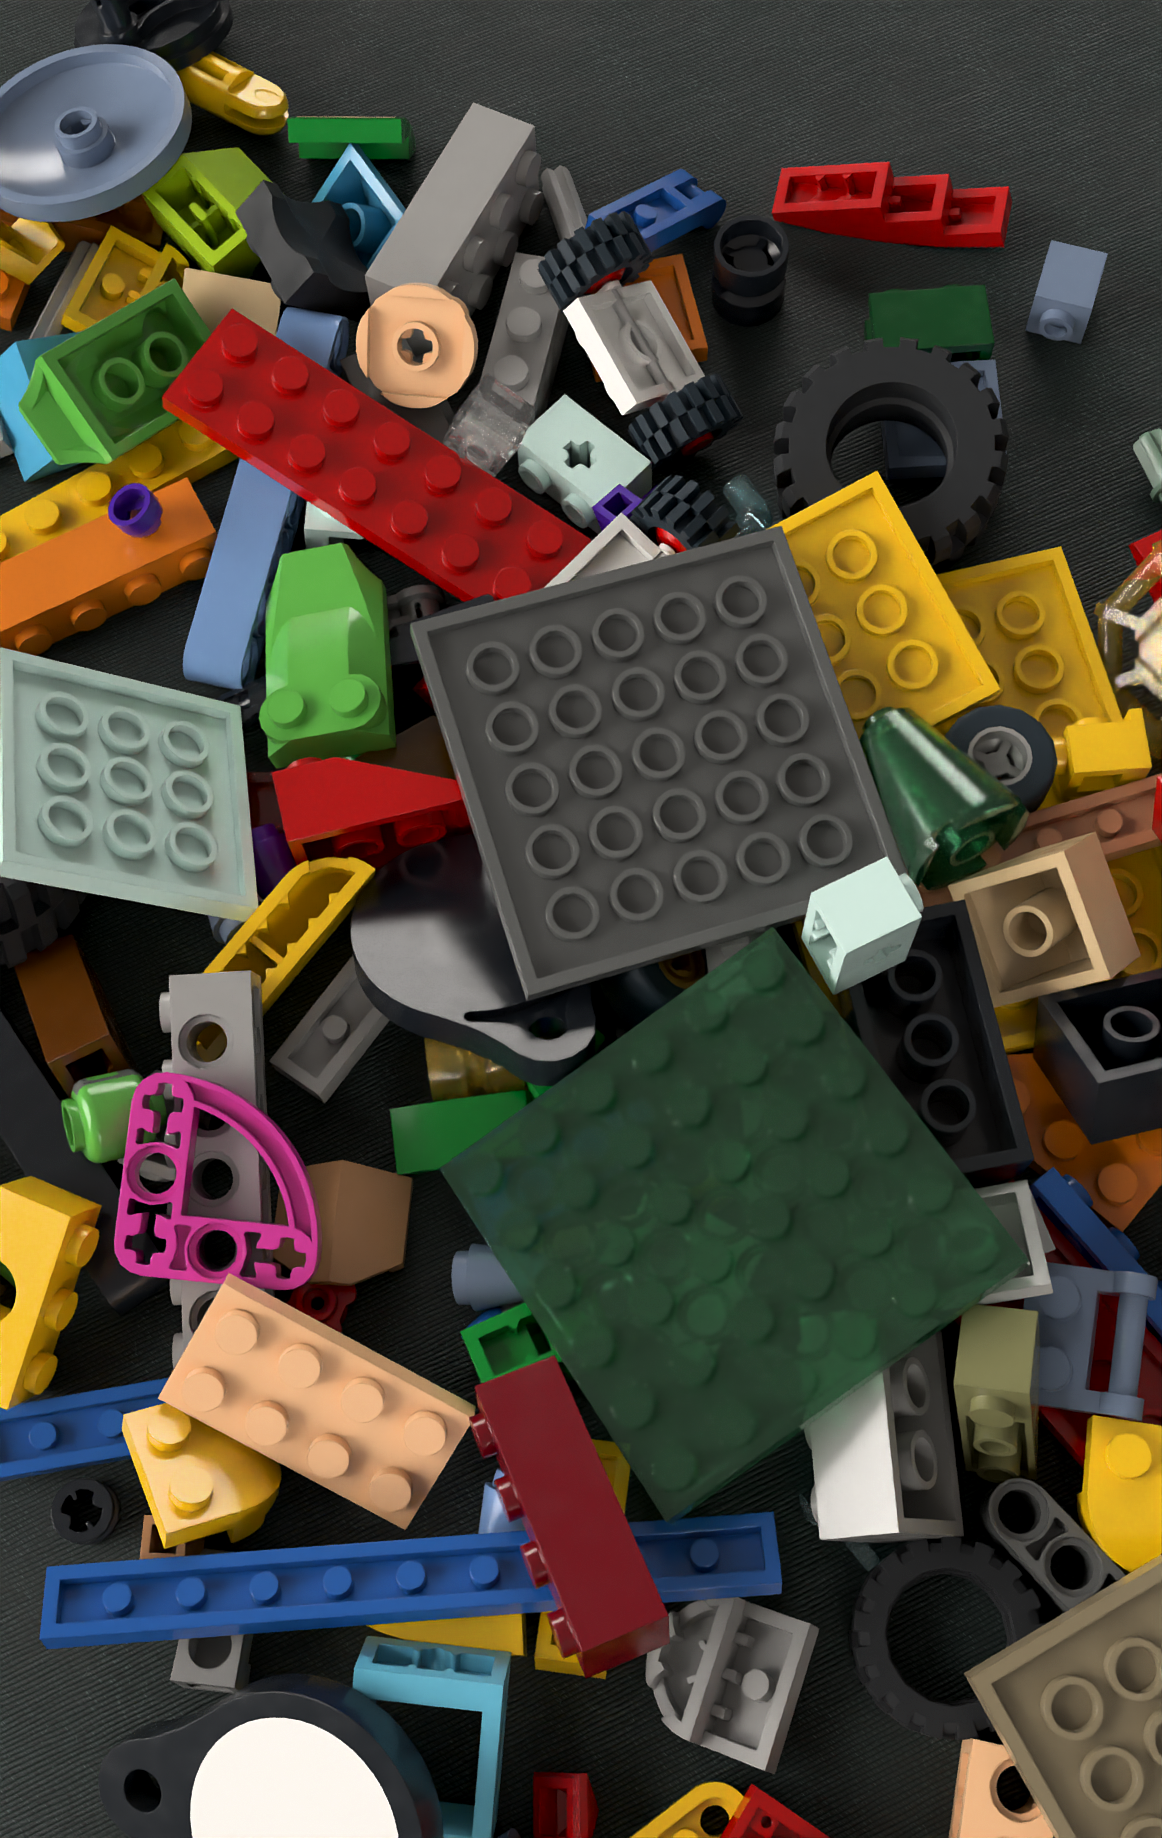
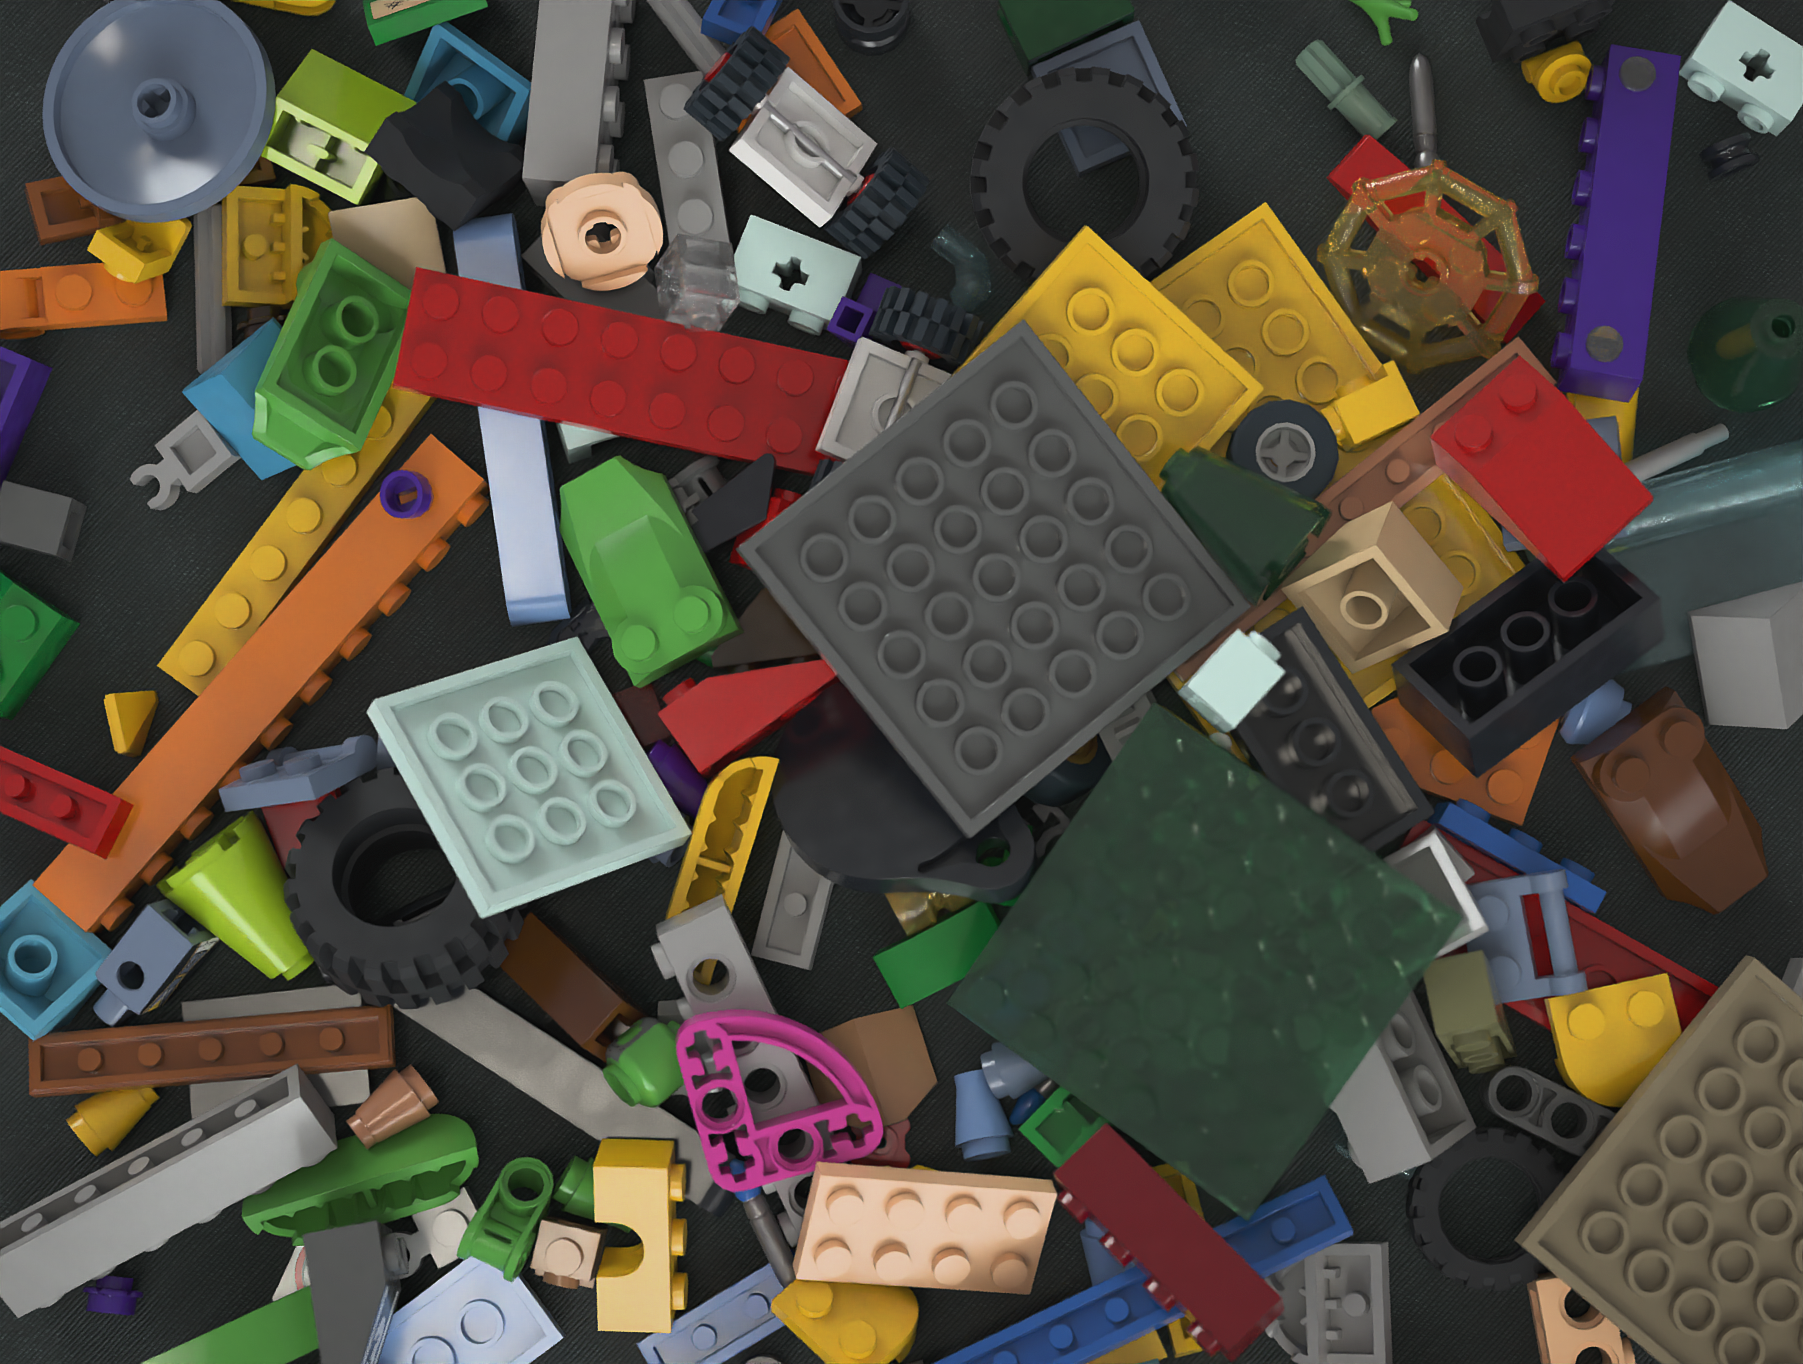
camera: 20 degrees left, 15 degrees up
none -> flat silver piece [729,1159,796,1289]
none -> medium blue cone [954,1069,1014,1161]

